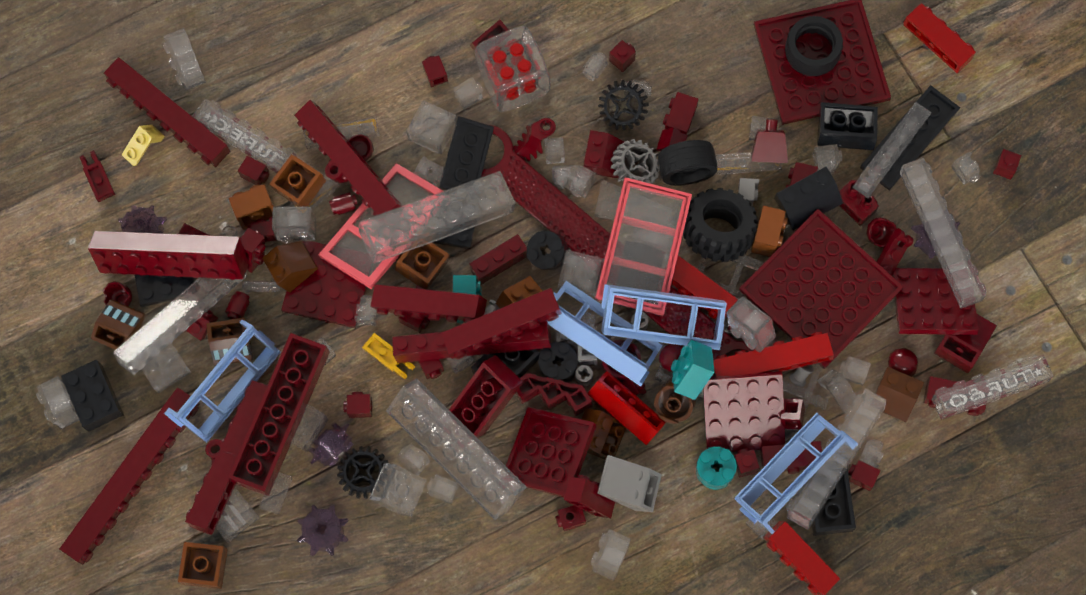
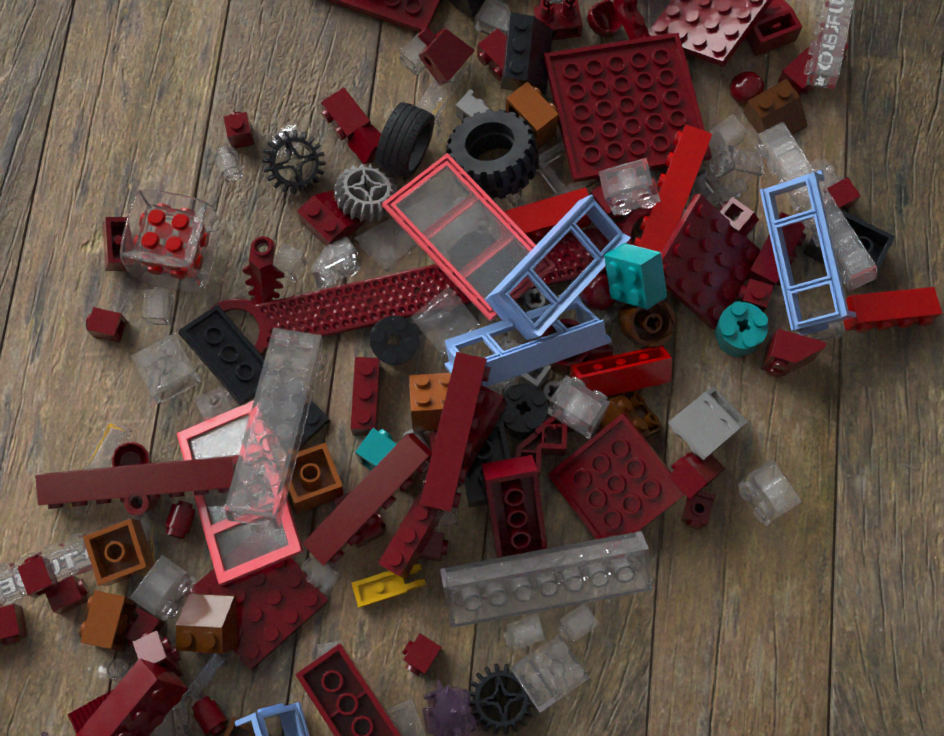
camera: 60 degrees left, 0 degrees up
none -> dark red brick [17,555,60,598]
none -> clear brick [547,375,610,439]
none -> dark red slope [761,329,827,377]

